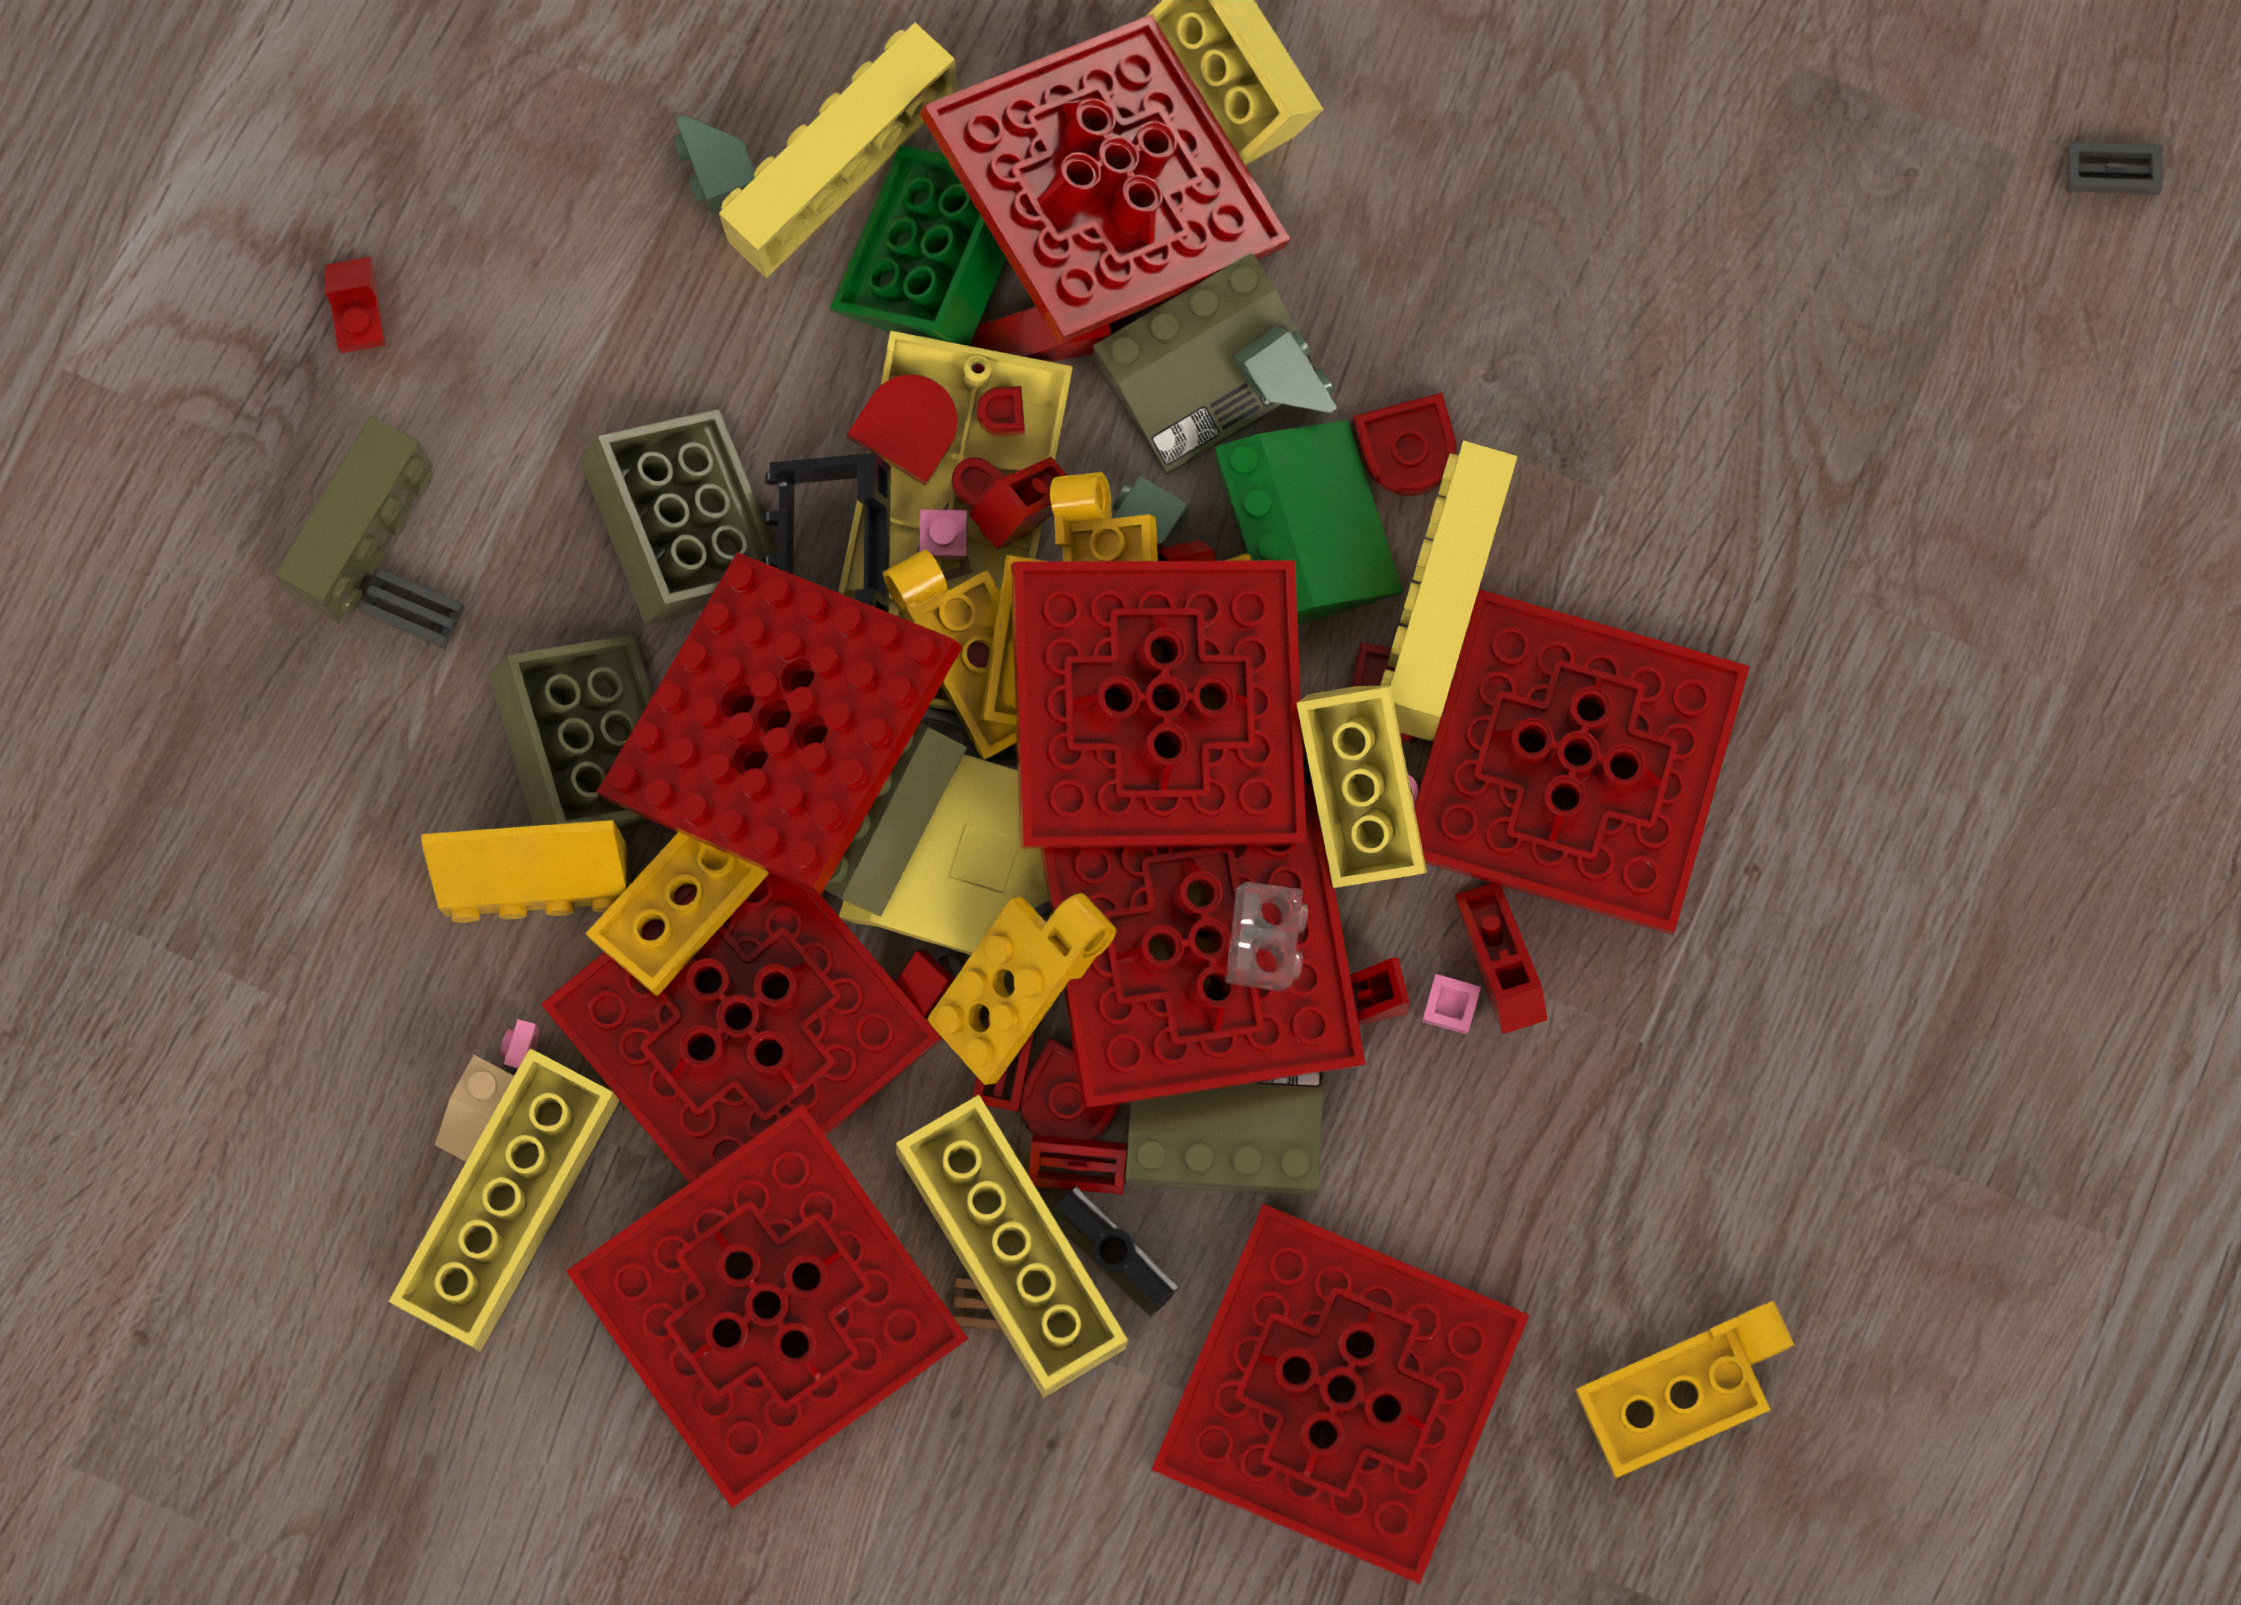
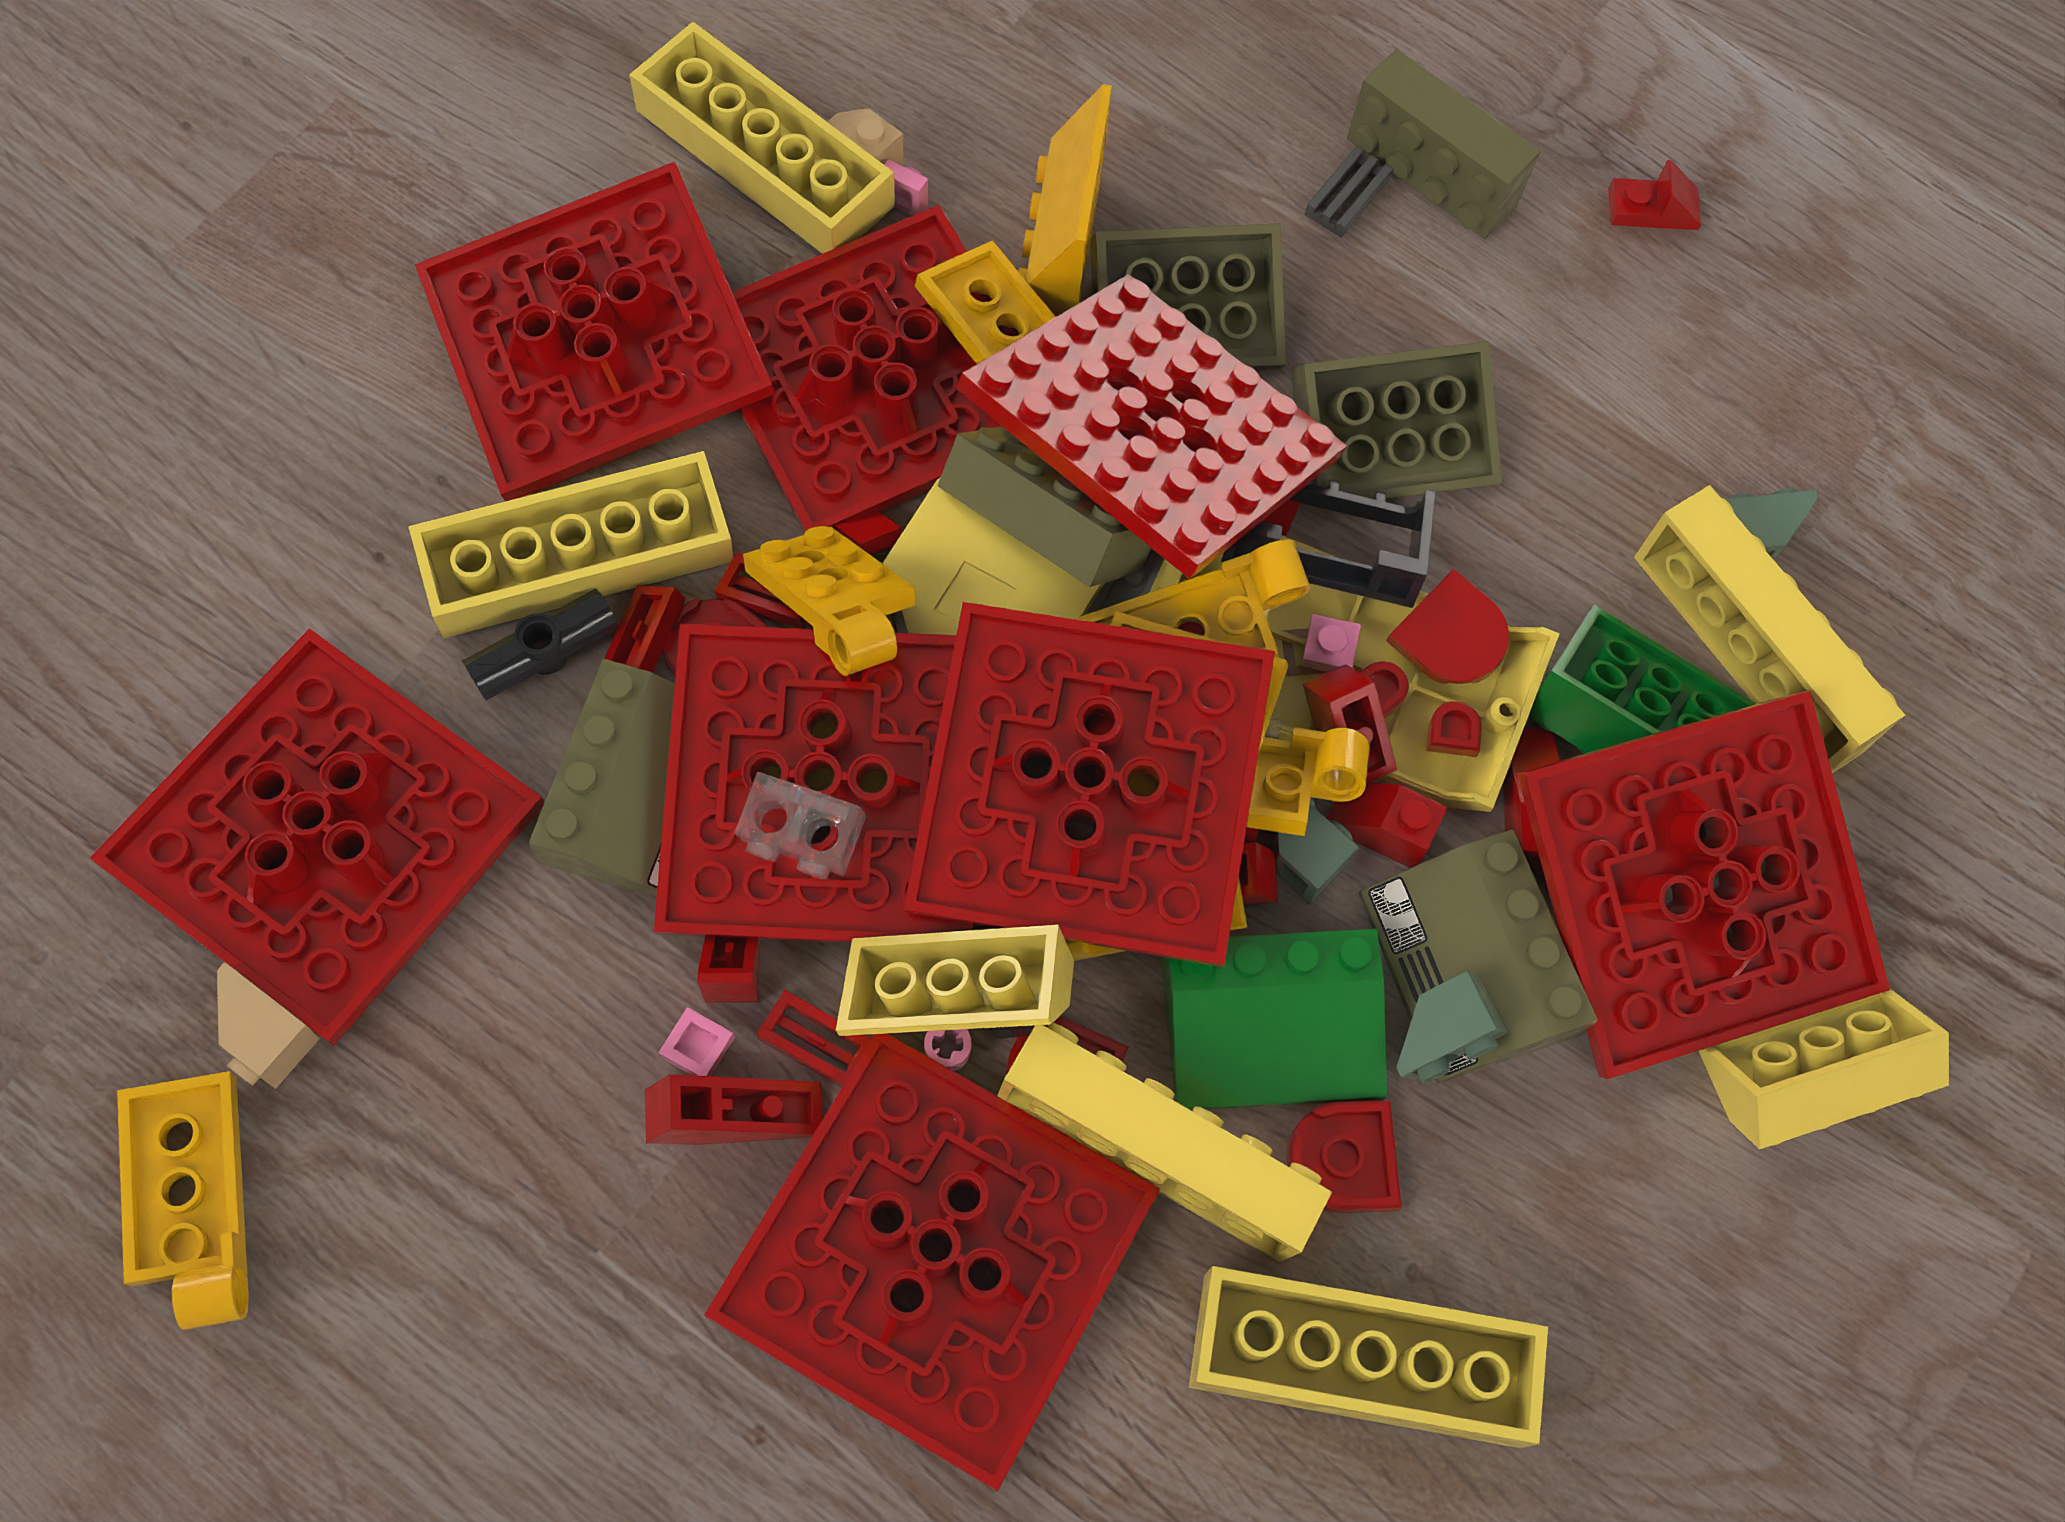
camera: 90 degrees right, 10 degrees down
none -> tan slope [217,962,320,1089]
none -> red tile [756,989,871,1087]
none -> light yellow brick [1189,1266,1548,1448]
none -> red slope [1326,783,1447,868]

